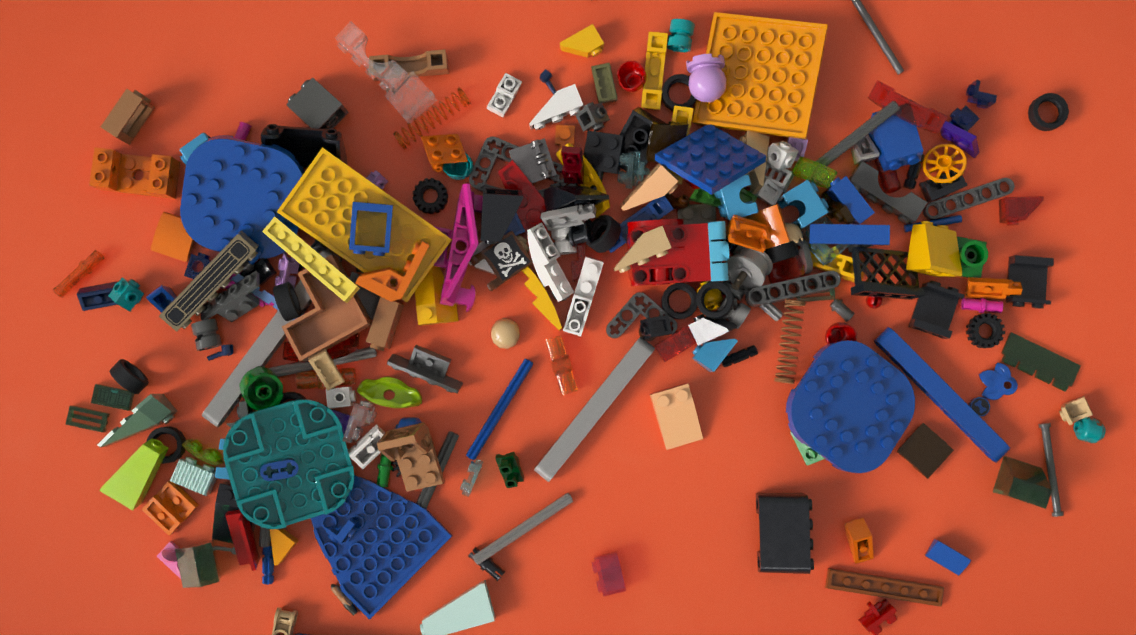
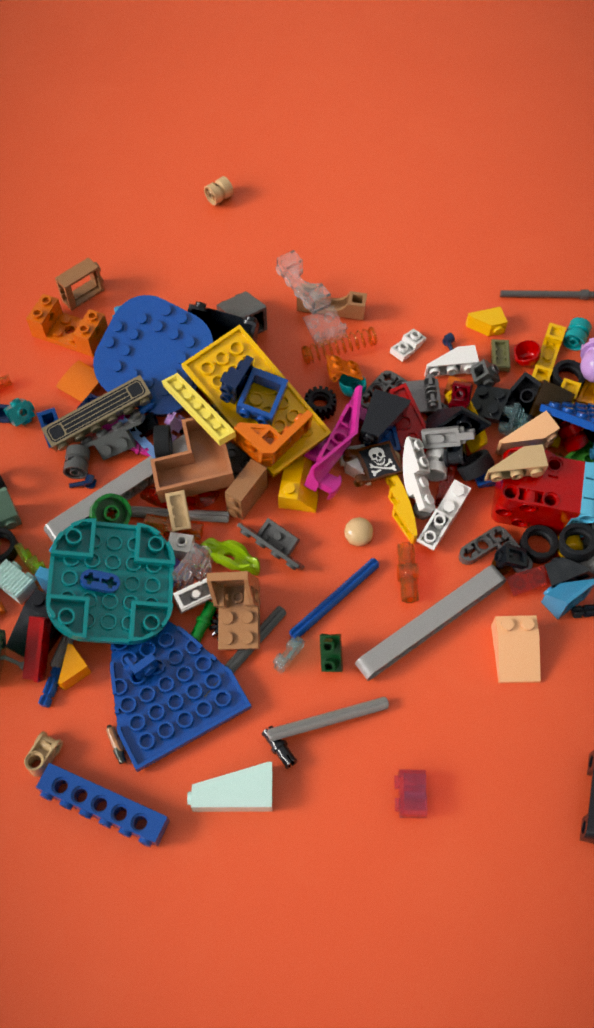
camera: 15 degrees right, 25 degrees down
none -> dark blue plate [220,355,254,405]

